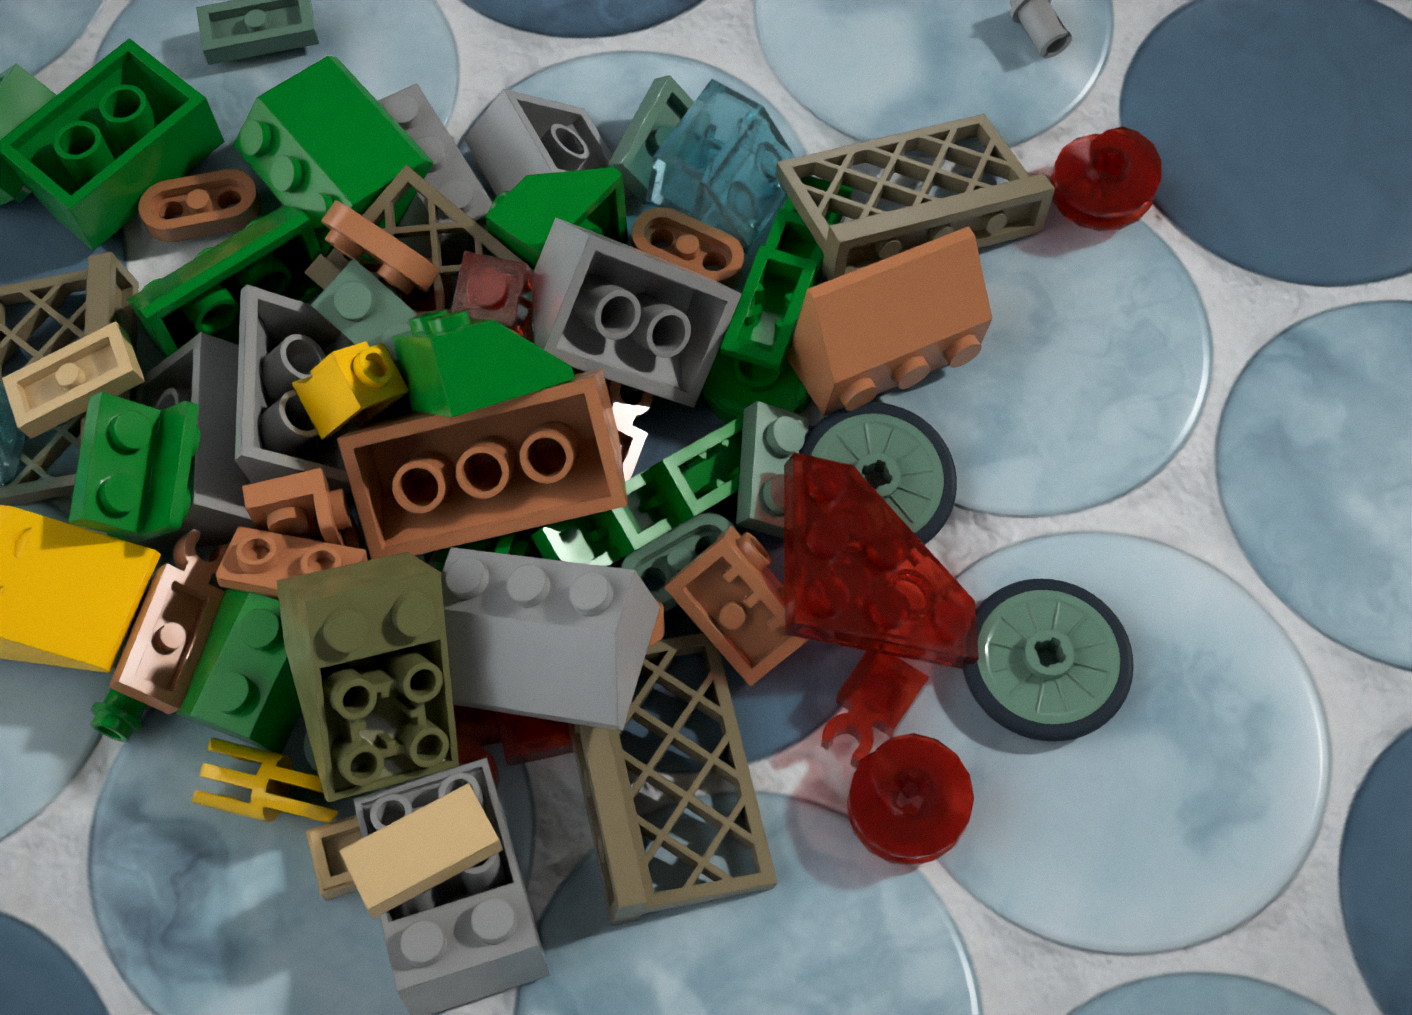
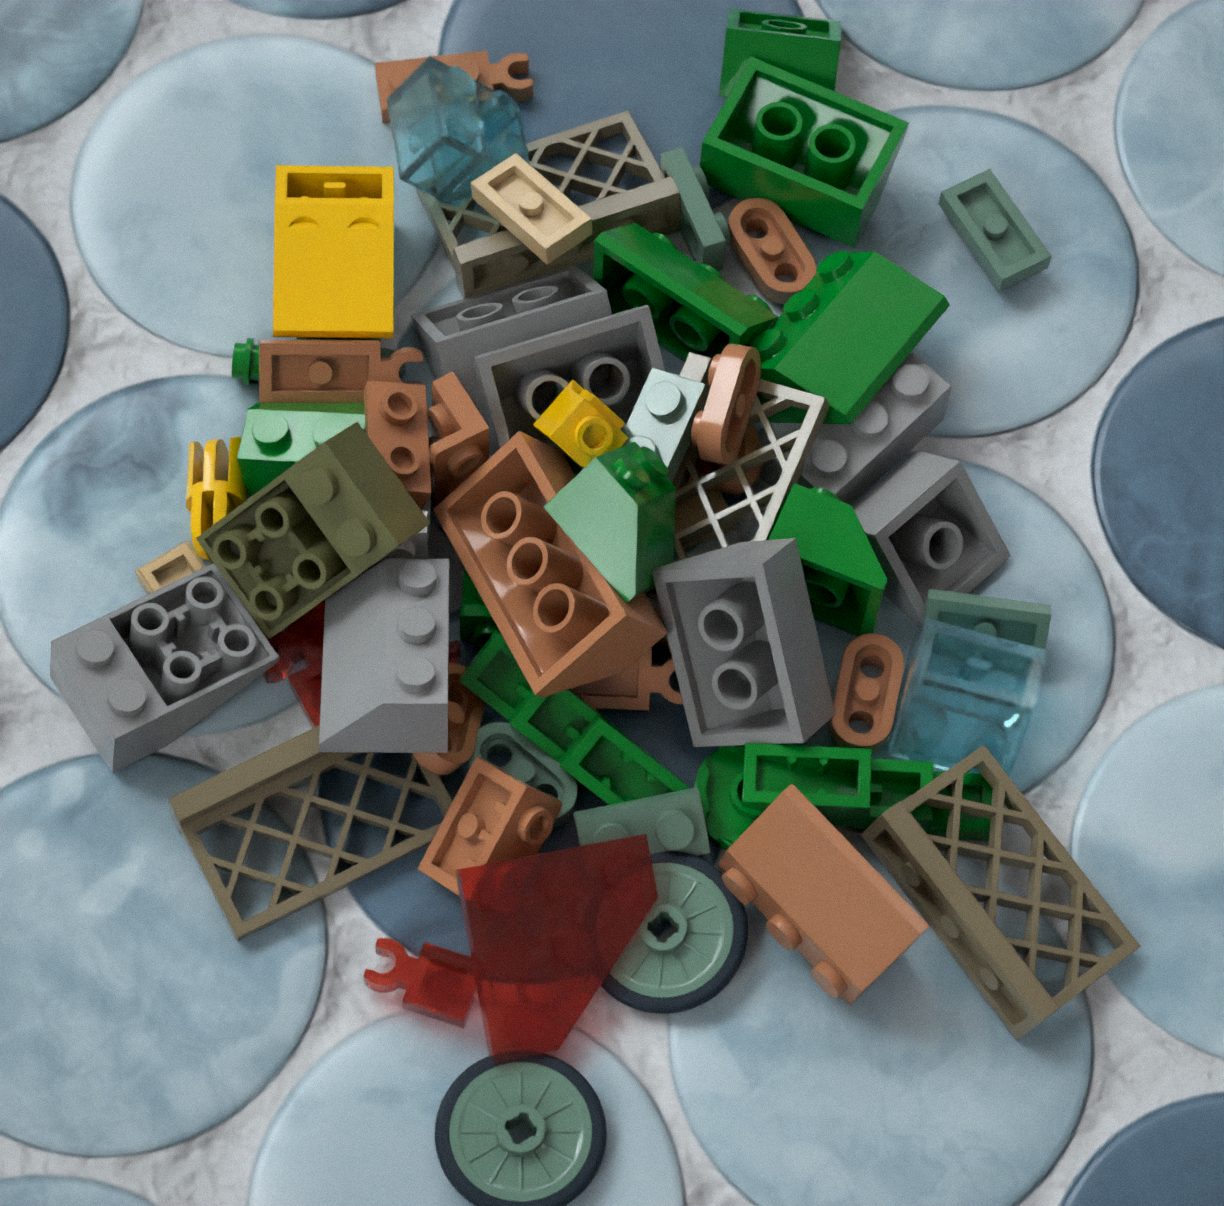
camera: 70 degrees right, 0 degrees up
green bracket [68,392,200,544] -> none
tan tile [339,783,503,919] -> none
clear red brick [450,251,533,338] -> none
clear red piece [847,733,974,866] -> none
clear red piece [1050,126,1162,231] -> none
none -> sand green plate [660,146,731,272]

